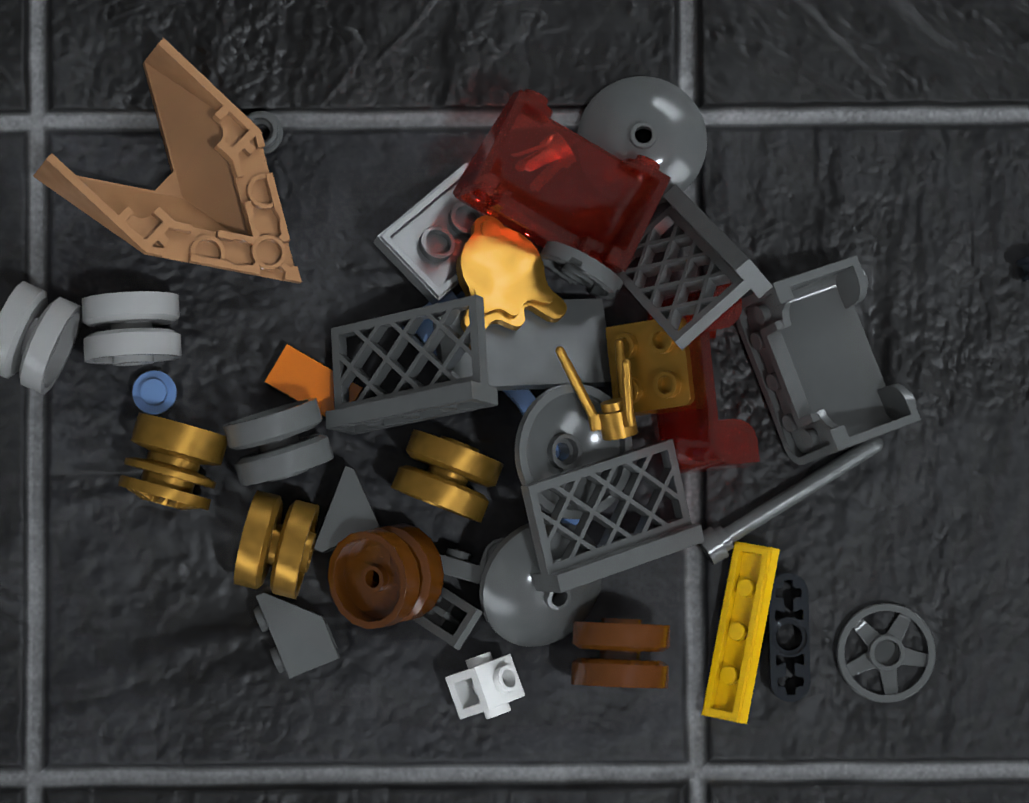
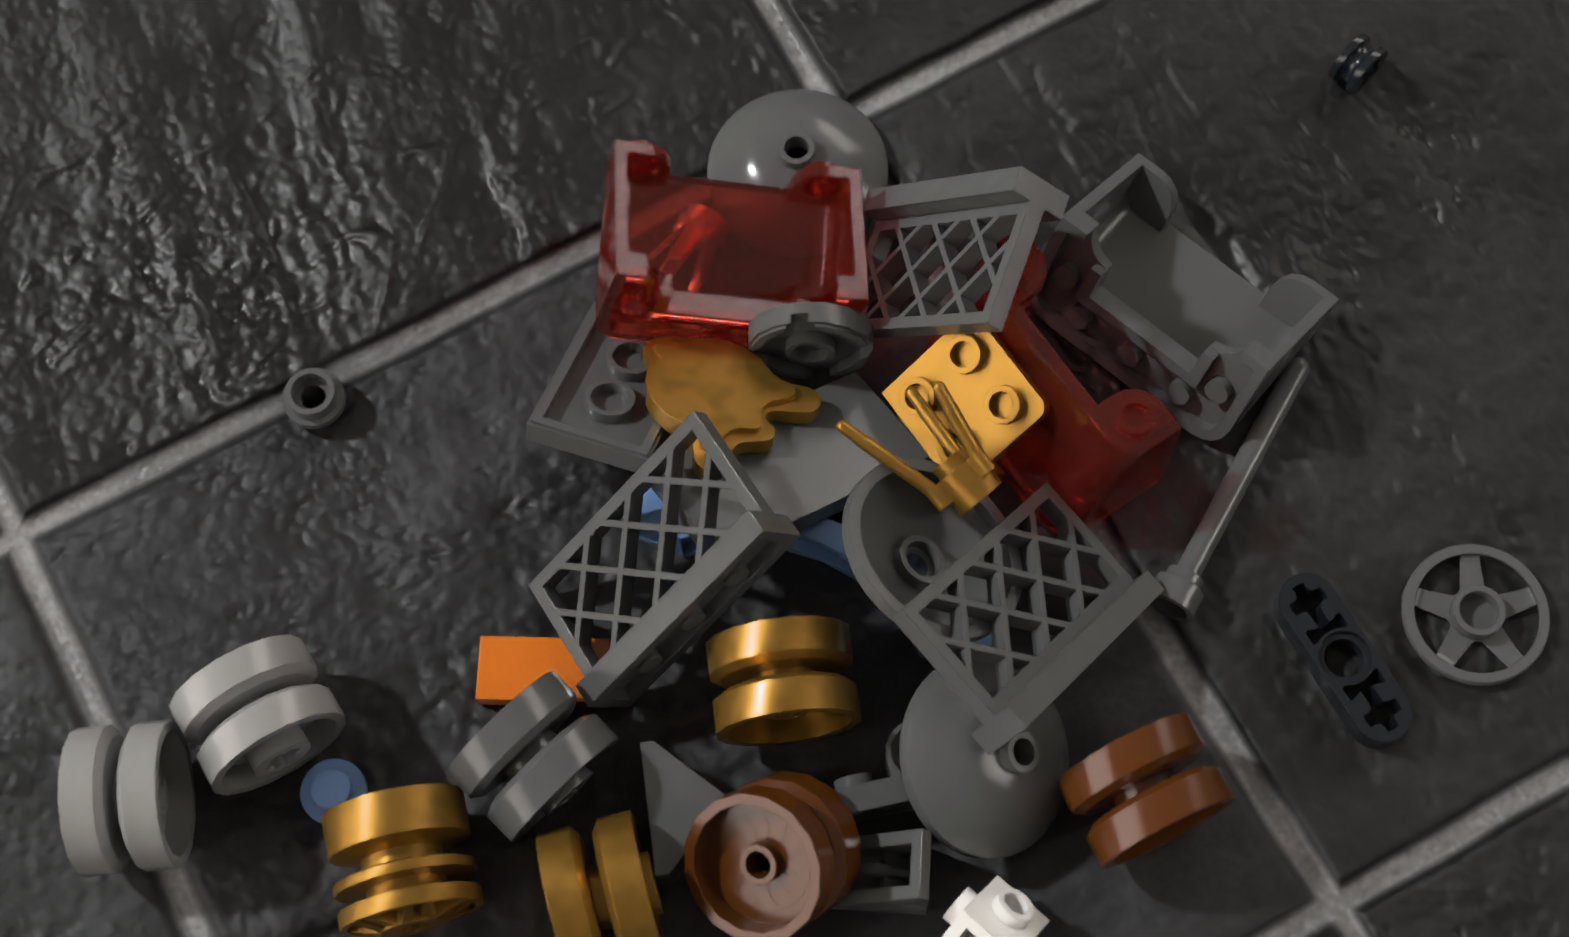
camera: 25 degrees left, 15 degrees down
medium nougat windscreen [33,38,302,284] -> none
yellow tile [701,541,780,724] -> none

